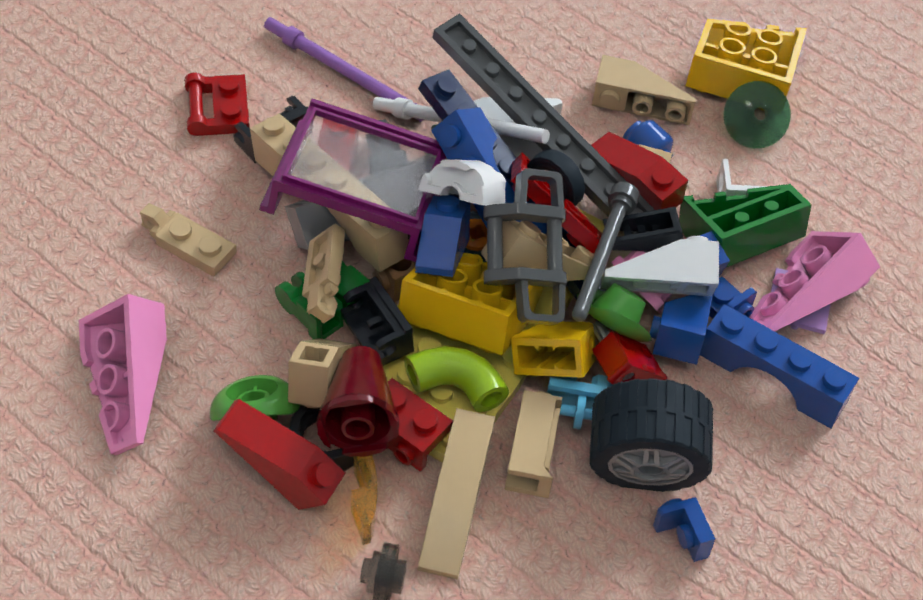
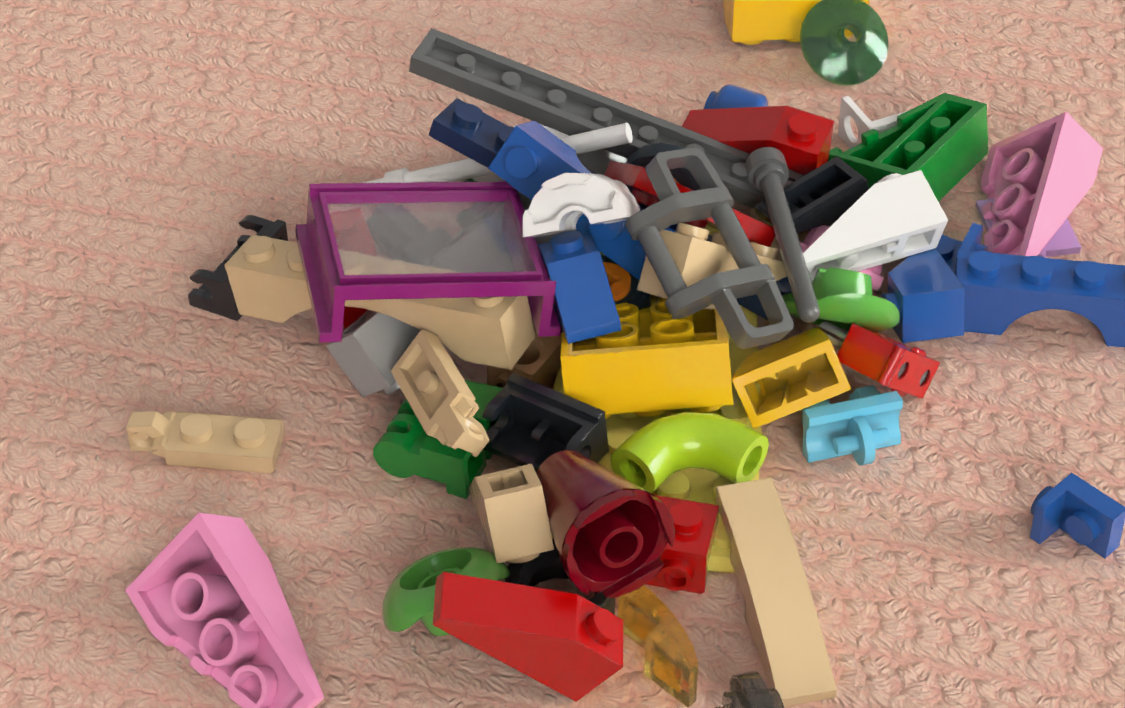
camera: 20 degrees left, 10 degrees down
red plate [184,72,250,136] -> none
medium lavender bar [264,17,423,122] -> none
tan window [505,390,563,498] -> none
black wheel [589,378,713,492] -> none
tan slope [592,55,696,125] -> none

